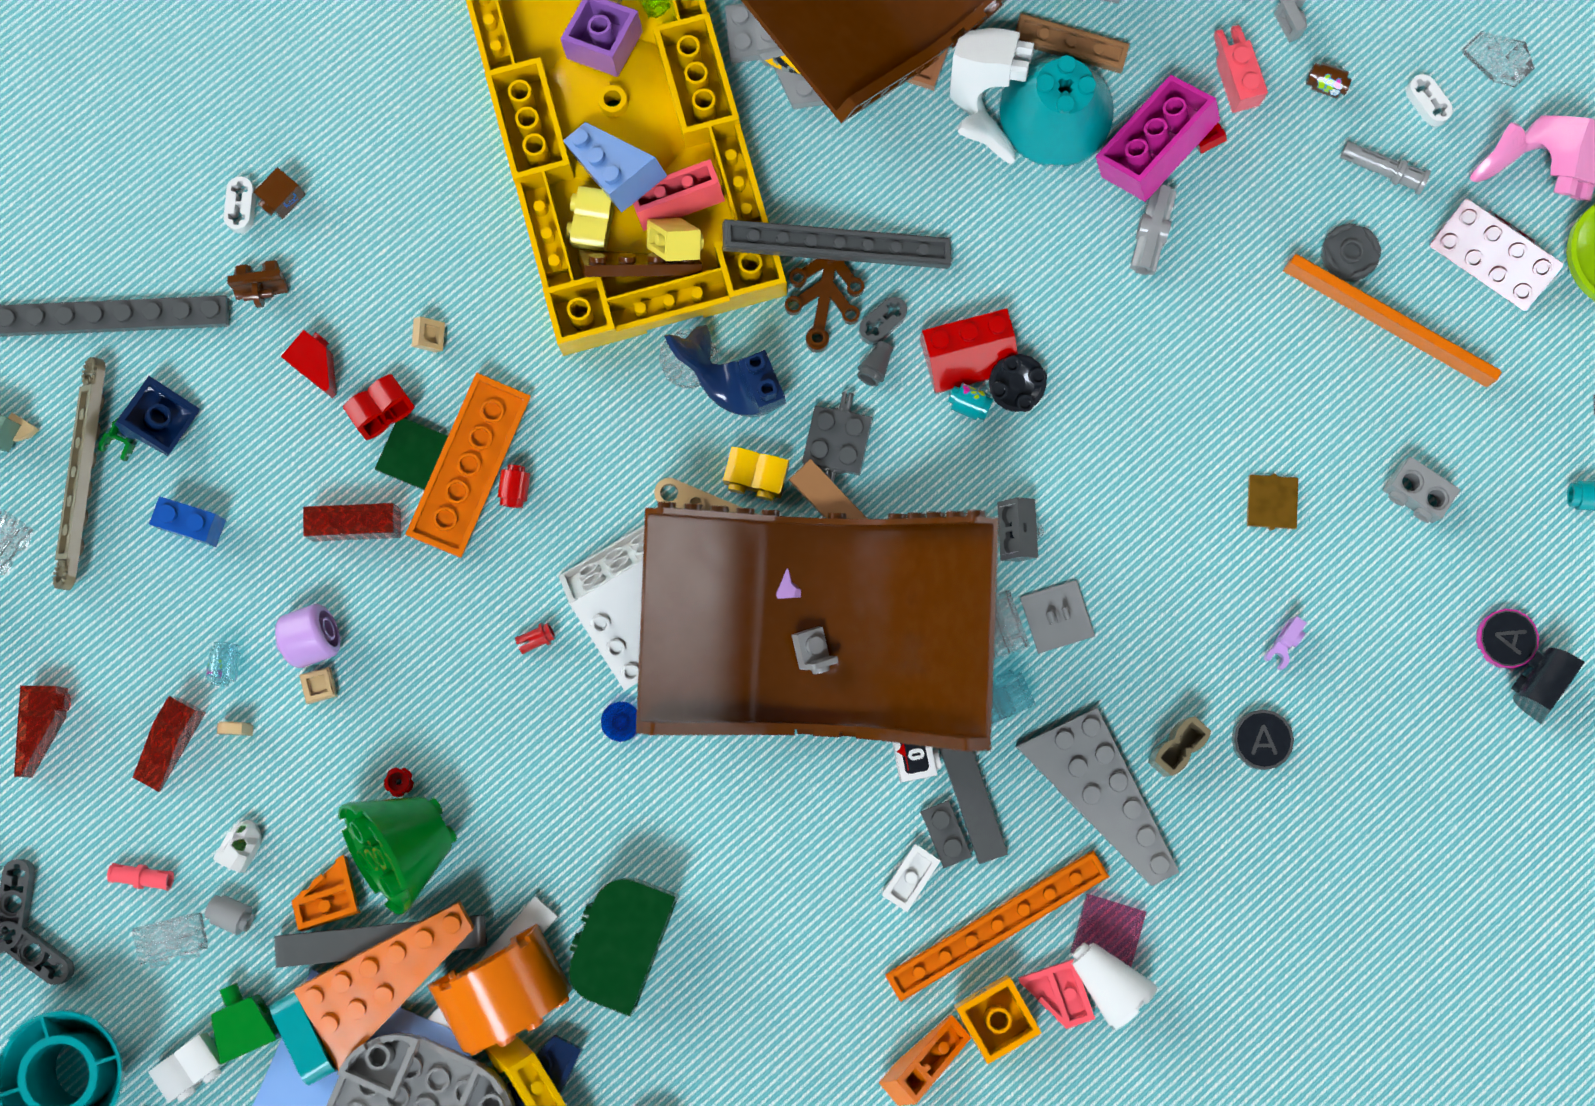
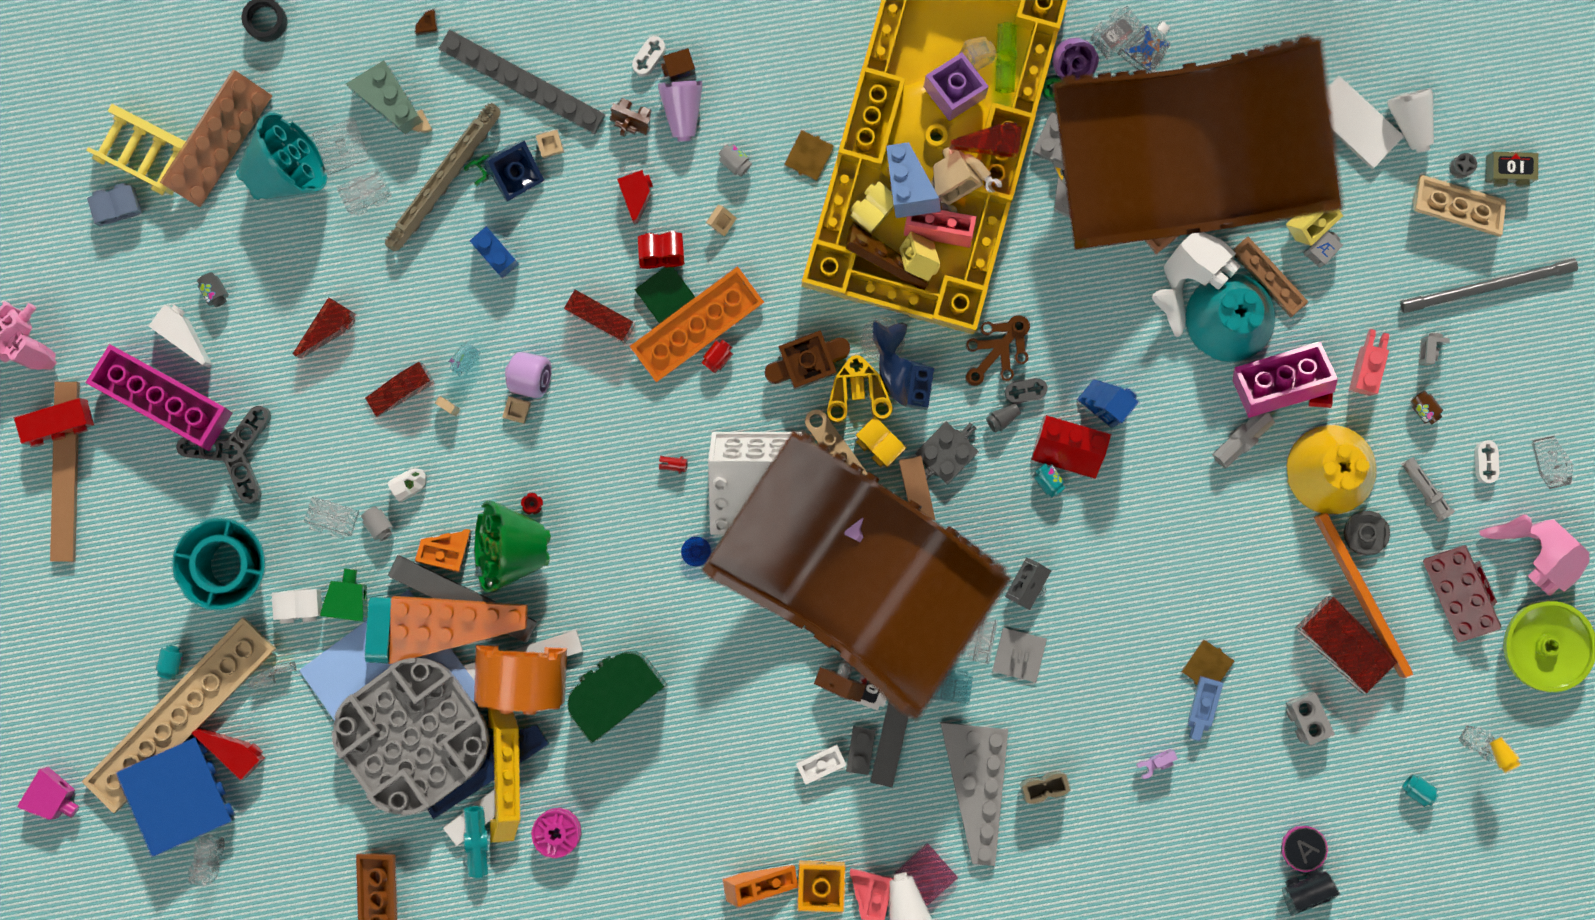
camera: 30 degrees right, 5 degrees up
coral pin [107,863,174,891] -> none
dark grey tile [722,219,952,269] -> none
light grey bracket [791,626,839,674] -> none
orange tile [885,850,1109,1002] -> none
black dish [989,354,1047,412] -> none
black tile [1232,710,1294,770] -> none
none -> tan plate [536,130,564,159]
none -> lavender cone [658,81,703,142]
none -> light grey brick [719,144,752,177]
none -> reddish brown brick [765,330,850,391]
none -> pearl gold piece [784,130,834,181]
none -> reddish brown piece [814,661,866,702]
none -> yellow connector [827,355,892,423]
none -> tan torso [931,147,1002,213]
none -> clear red slope [949,122,1022,159]
none -> blue wedge [1077,379,1139,428]
none -> medium blue hinge [1188,676,1223,741]
none -> yellow cone [1286,425,1377,515]
none -> clear red brick [1295,596,1398,694]

